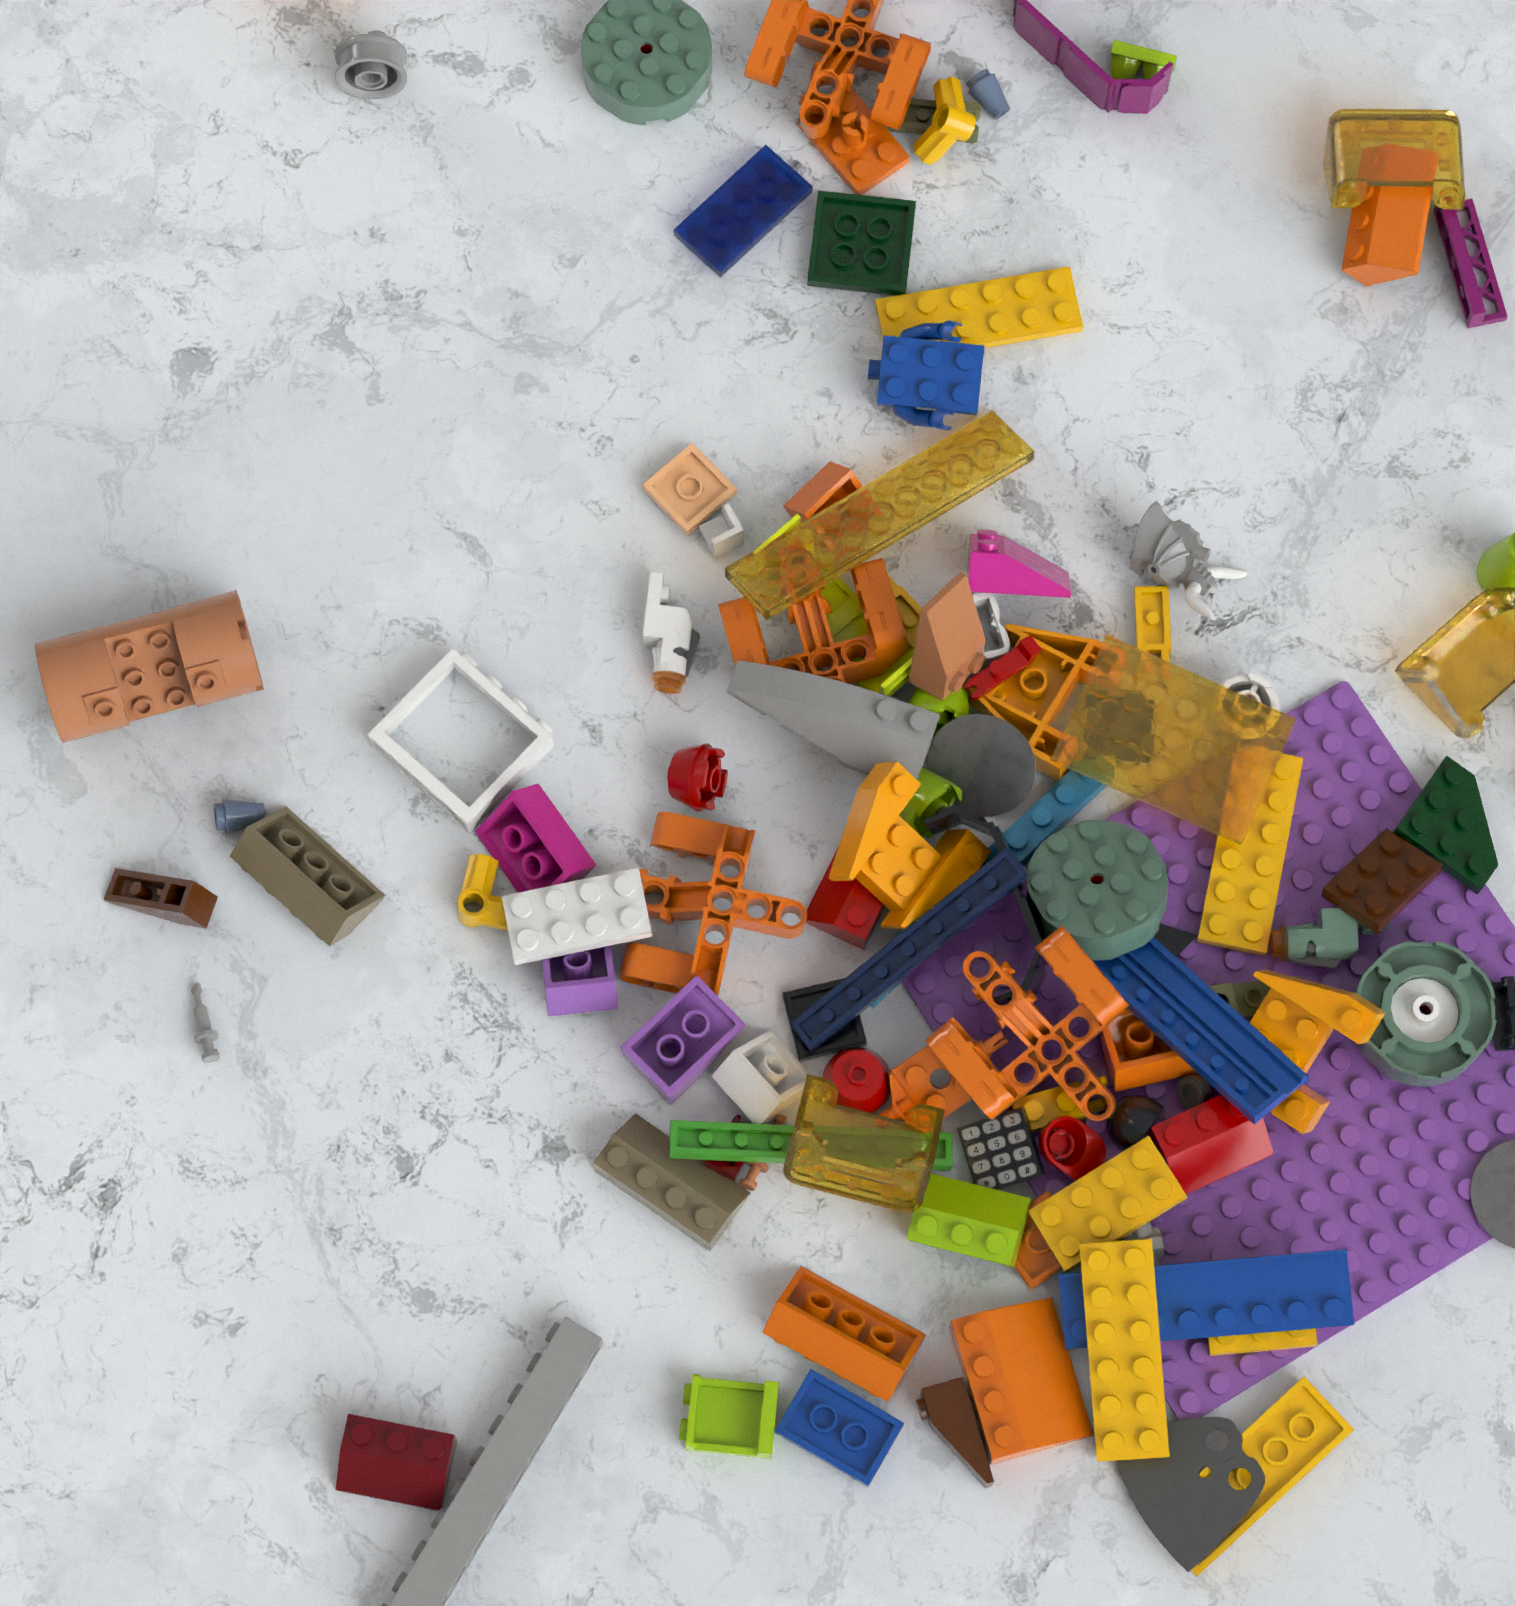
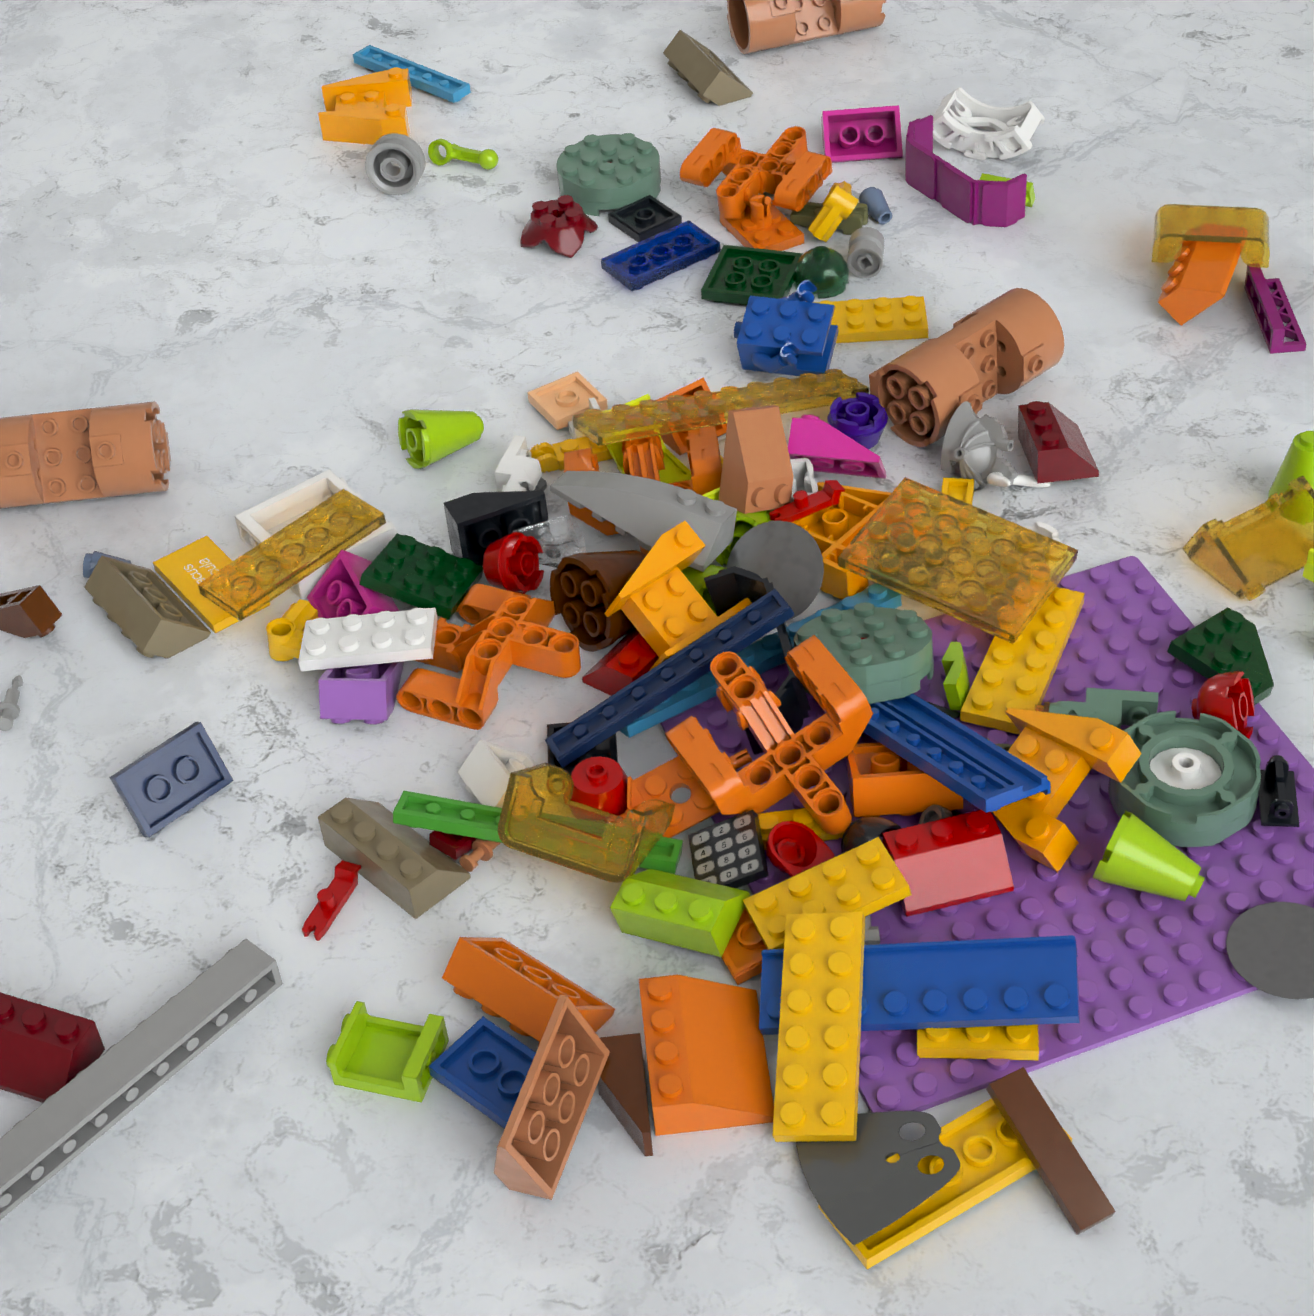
camera: 15 degrees right, 30 degrees down
medium lavender slope [620,975,746,1105] -> none
reddish brown plate [1321,828,1442,934] -> none
none -> plate [109,722,234,838]
none -> yellow tile [153,536,270,633]
none -> clear yellow plate [198,489,386,621]
none -> red piece [302,860,361,941]
none -> dark green plate [359,533,483,620]
none -> lime cone [398,409,484,469]
none -> lime piece [428,139,498,170]
none -> black slope [443,490,551,566]
none -> nougat slope [494,995,610,1200]
none -> clear slope [513,514,586,568]
none -> dark red brick [520,195,598,258]
none -> yellow hinge [530,433,614,473]
none -> reddish brown cone [549,550,646,652]
none -> black tile [608,195,682,243]
none -> clear green cylinder [794,246,849,299]
none -> dark purple cone [827,392,888,449]
none -> light grey wheel [847,227,884,278]
none -> nougat cylinder [869,288,1064,447]
none -> lime slope [941,642,970,710]
none -> reddish brown tile [986,1067,1116,1235]
none -> dark red slope [1018,401,1099,484]
none -> lime cone [1092,810,1205,902]
none -> red cylinder [1191,671,1255,739]

